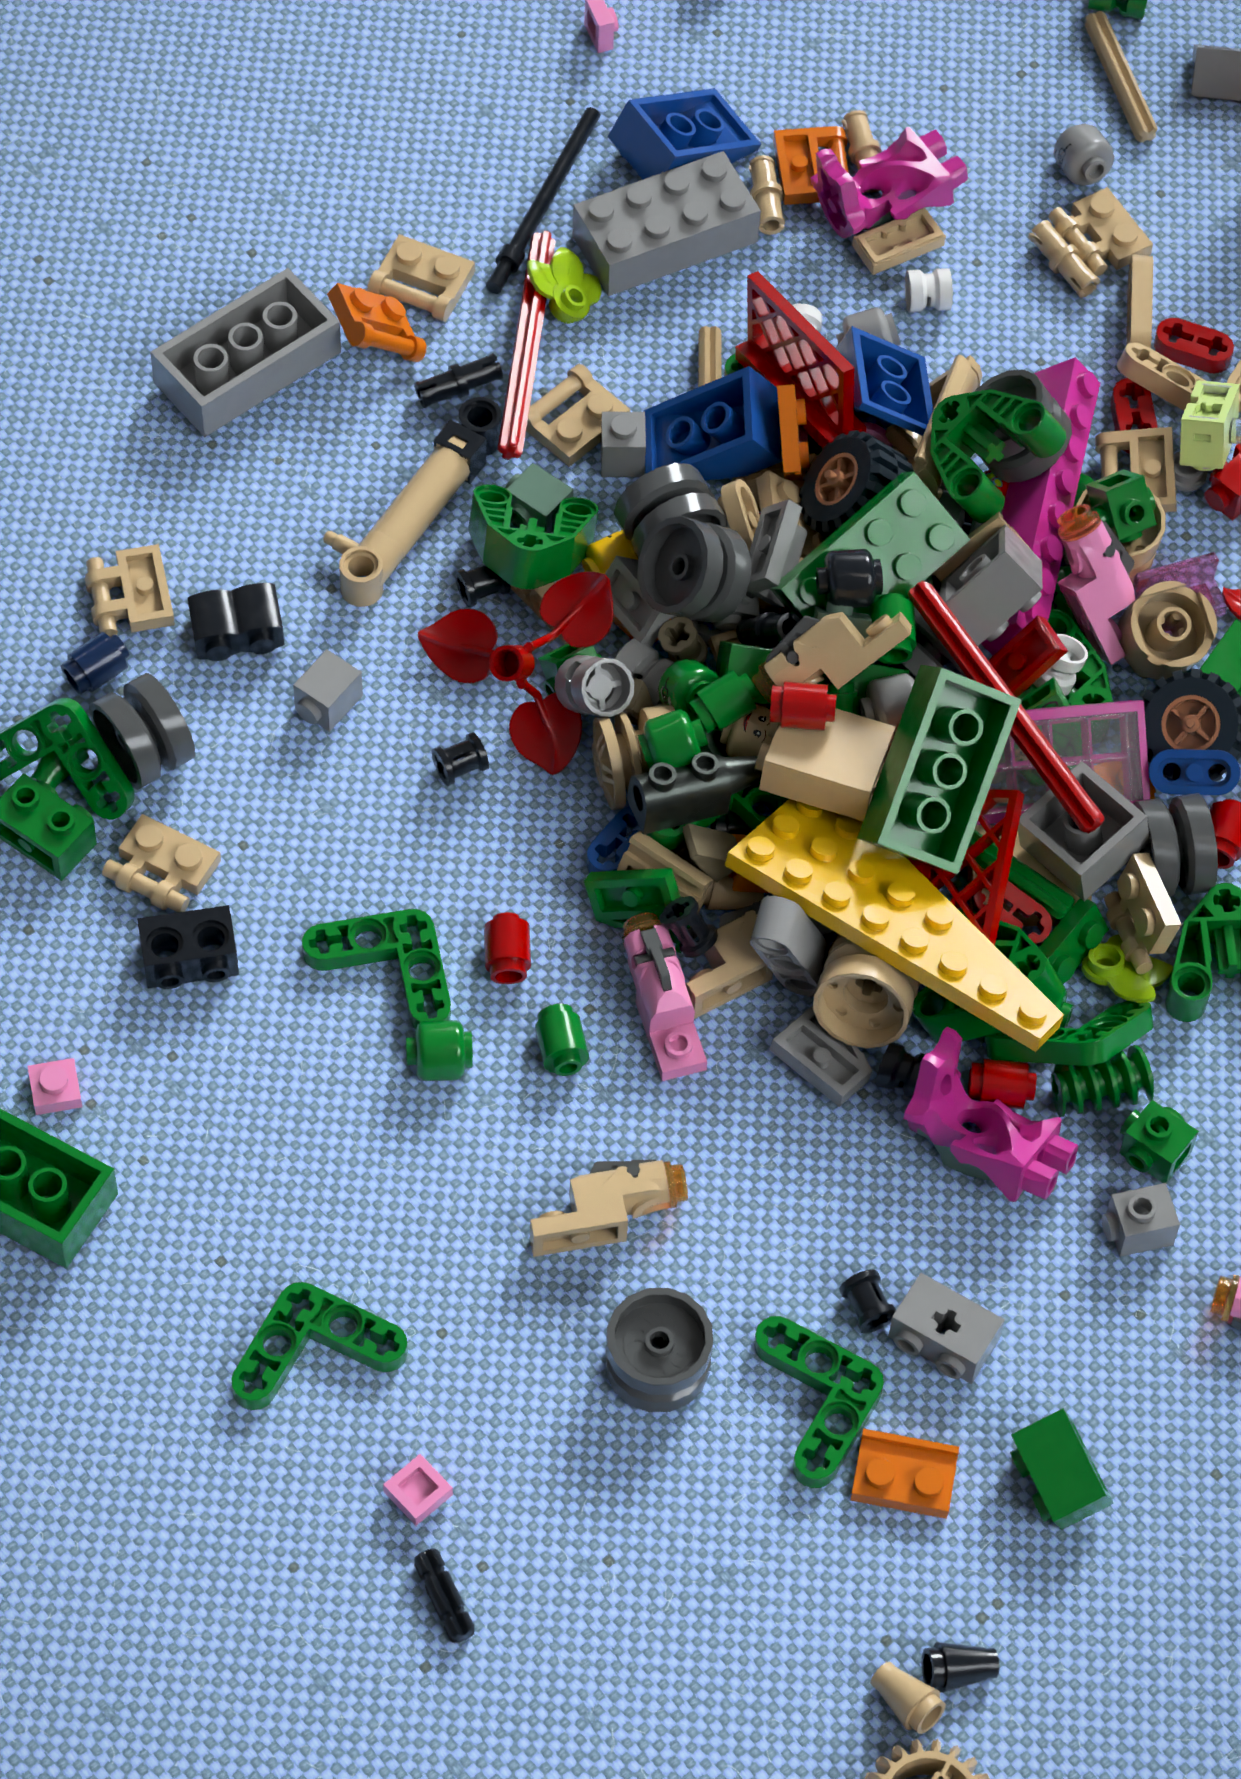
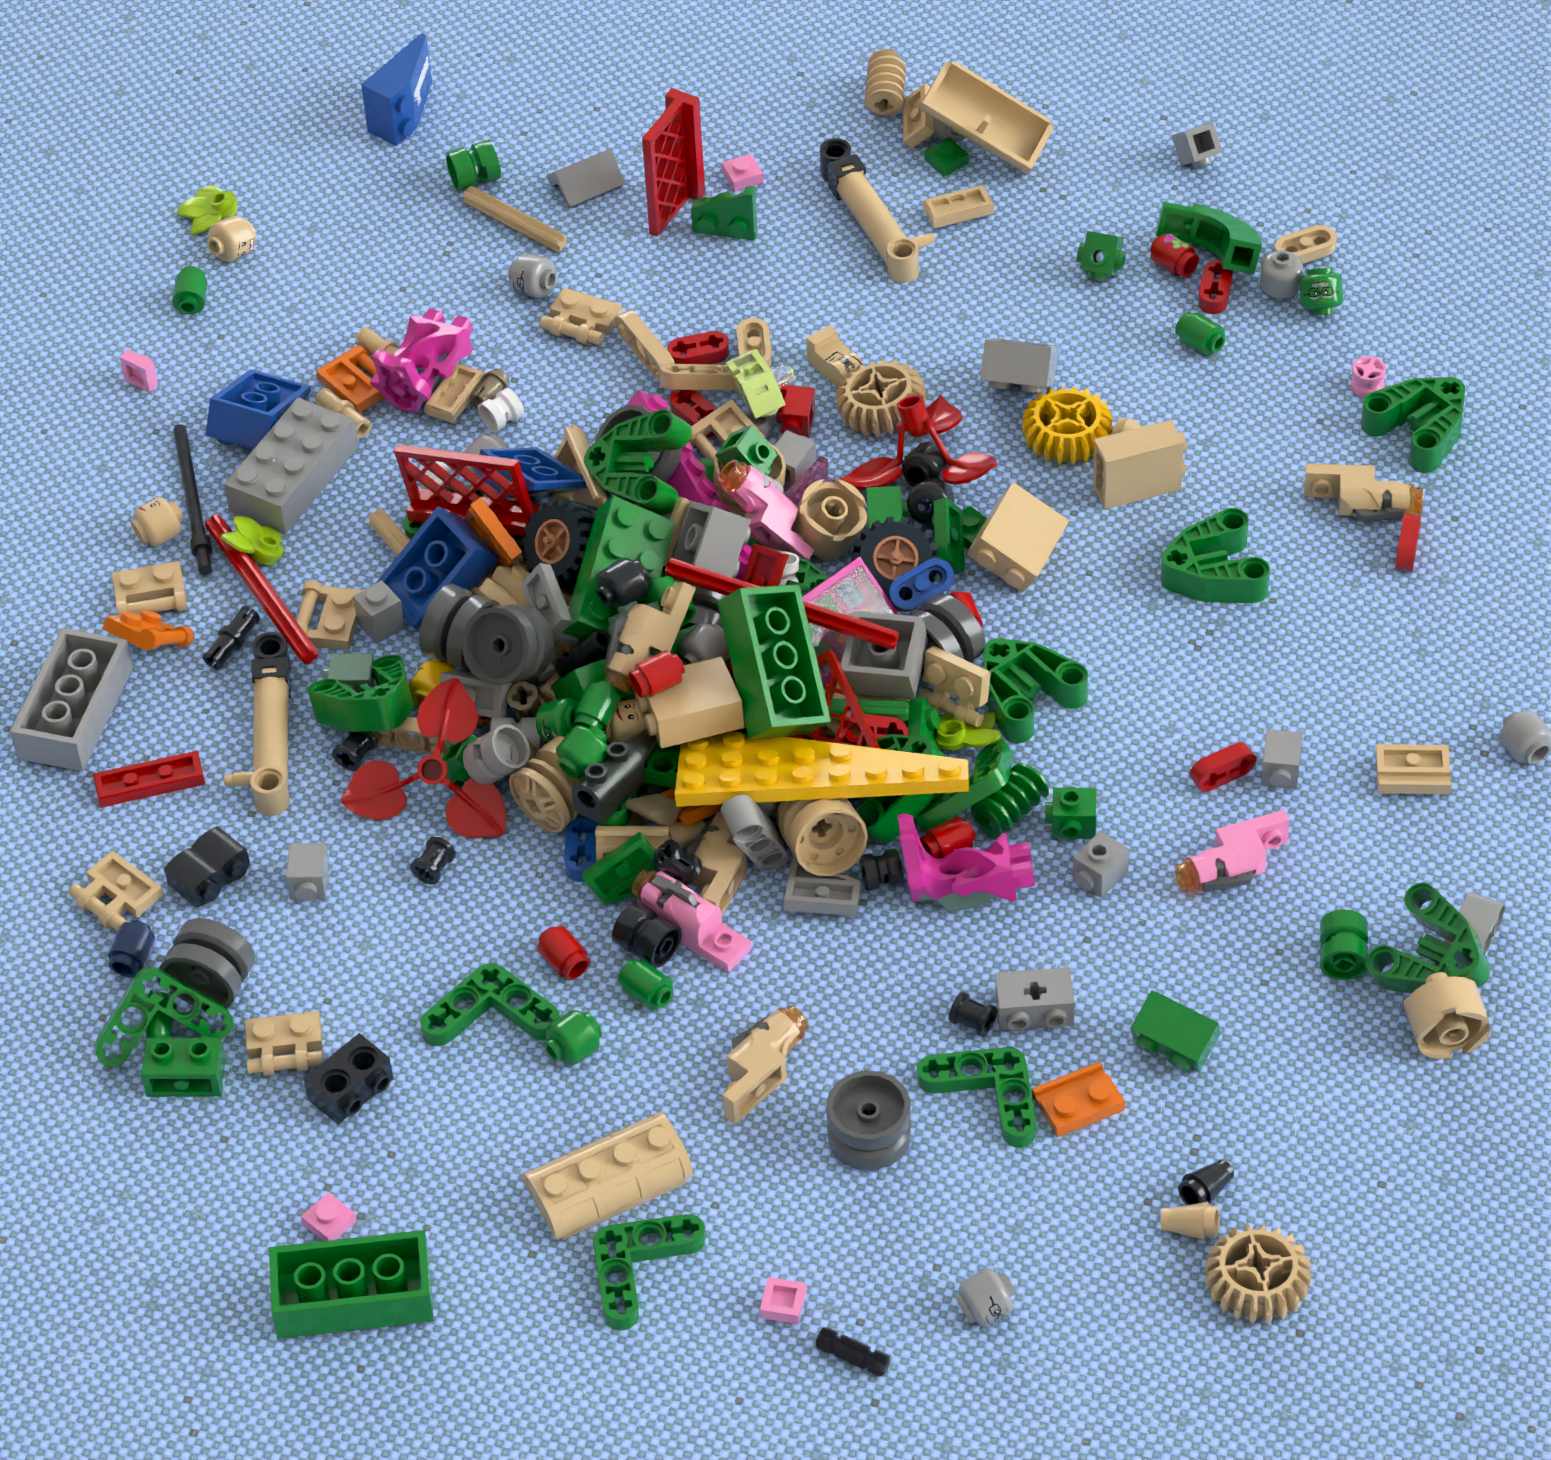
camera: 30 degrees left, 10 degrees down
tan pin [1028,220,1100,298] -> none
none -> red tile [93,750,205,808]
none -> tan head [130,496,184,547]
none -> dark tan pin [470,368,510,407]
none -> tan container [521,1111,693,1240]
none -> black wheel [611,902,682,968]
none -> light grey brick [774,430,817,491]
none -> light grey head [955,1268,1017,1327]

